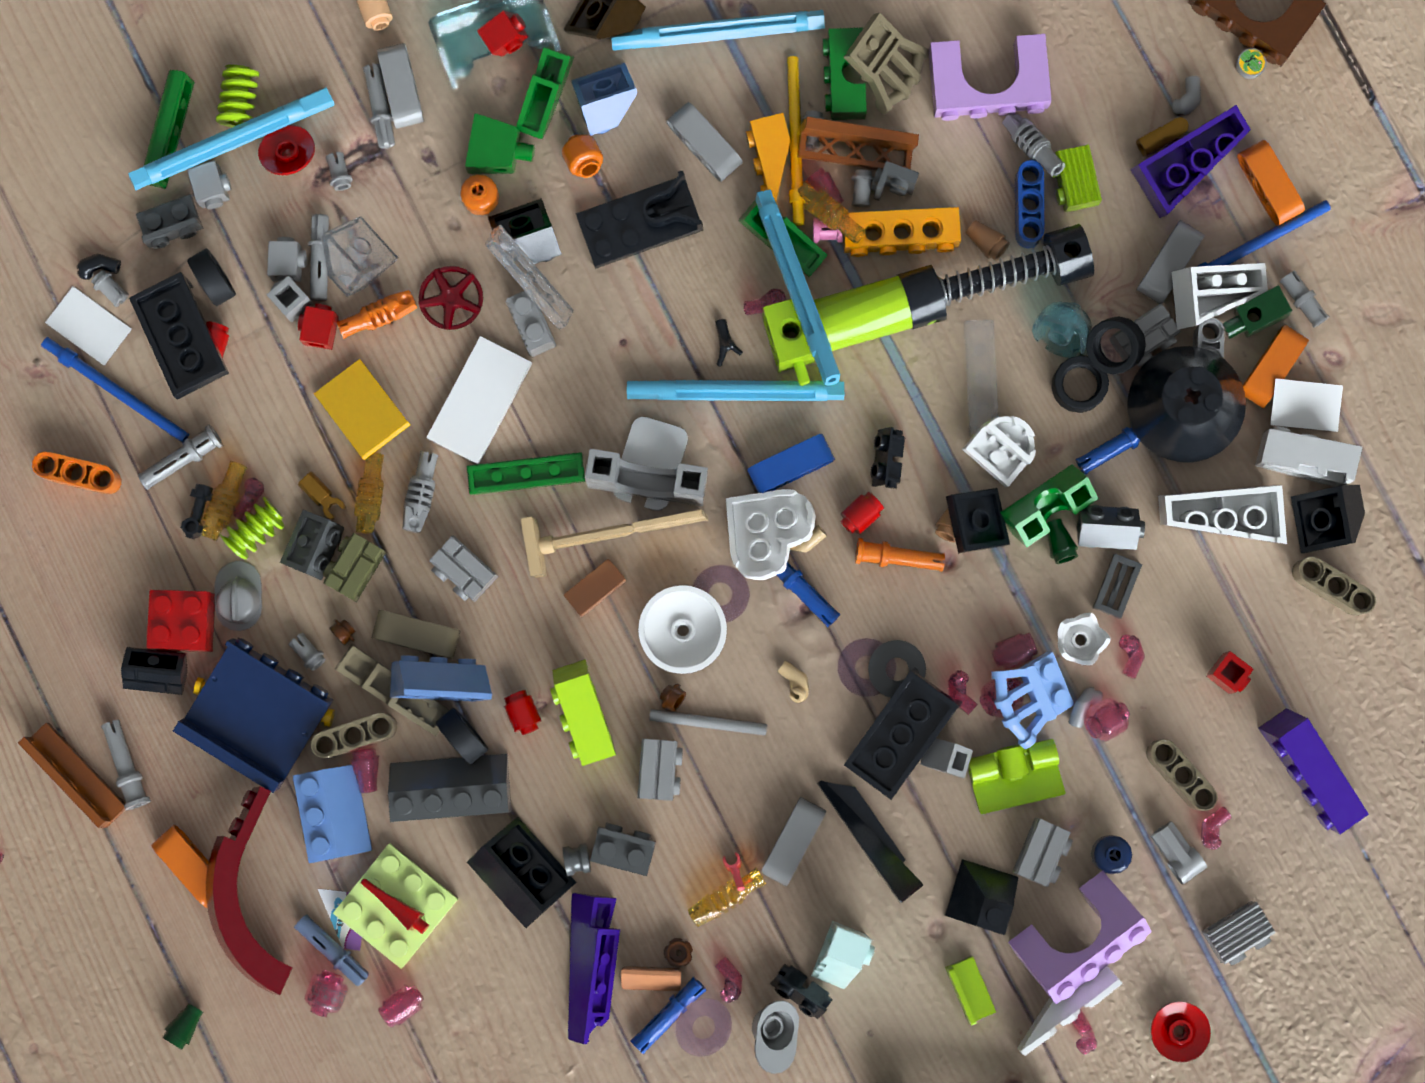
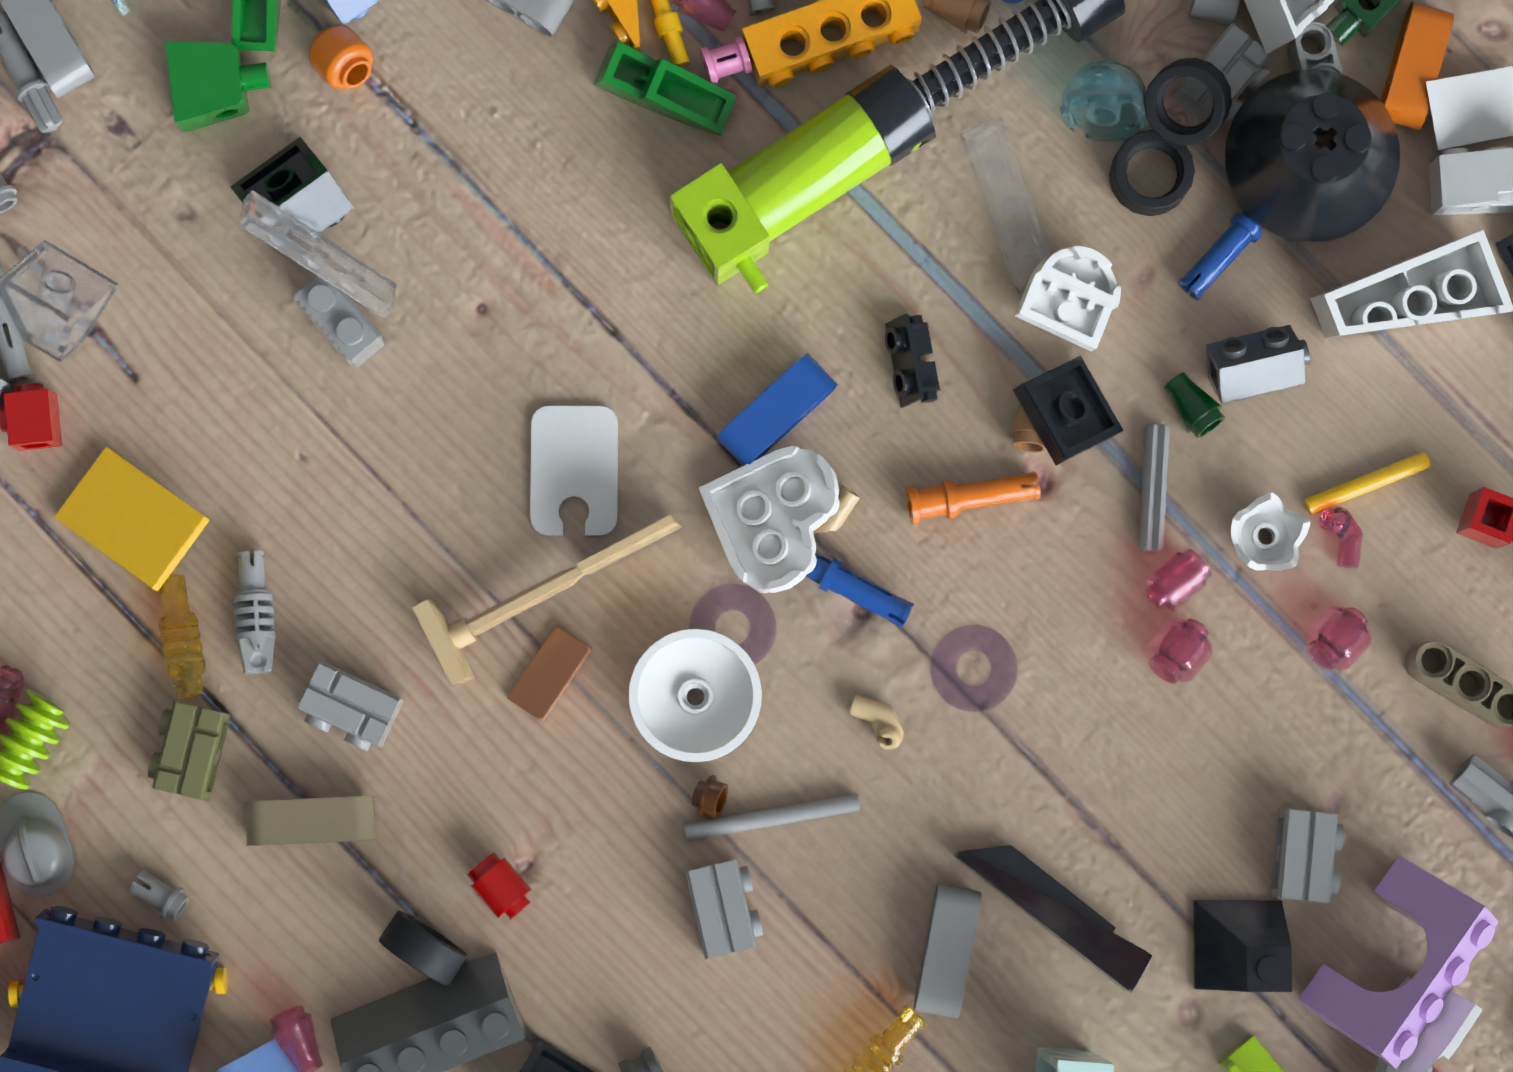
camera: 30 degrees left, 0 degrees up
dark grey bracket [280,510,344,580] -> none
pearl gold bar [298,472,346,520] -> none
dark tan beam [311,713,397,759] -> none
reddish brown plate [329,619,356,646] -> none
dark tan slope [335,644,449,736] -> none
orange hinge [337,290,417,339] -> none
medium blue slope [390,656,492,702] -> none
dark red wheel [419,266,483,330] -> none
white tile [426,336,532,464] -> none
orange head [460,174,499,215] -> none
green tile [467,452,586,495] -> none
lime wedge [550,659,616,766] -> none
black plate [576,171,703,269] -> none
light grey arch [585,449,708,507] -> none
dark grey bracket [590,823,656,876] -> none
medium azure piece [627,380,845,401] -> none
black bar [715,319,743,367] -> none
coral hand [723,852,745,891] -> none
clear pink arm [744,288,786,315] -> none
medium azure piece [755,189,840,386] -> none
clear yellow hinge [798,183,865,244] -> none
red brick [840,492,884,534] -> none
black plate [844,668,963,800] -> none
dark grey piece [868,640,926,698] -> none
light grey brick [920,738,973,778] -> none
clear pink arm [948,670,978,715] -> none
lime panel [968,738,1066,814] -> none
light blue plate [991,652,1074,749] -> none
green arch [1000,464,1099,547] -> none
light grey arm [1068,687,1103,728] -> none
dark blue head [1091,835,1132,874] -> none
dark grey tile [1093,554,1142,619] -> none
none -> light grey axle [1138,423,1170,552]
none -> yellow bar [1303,452,1431,515]

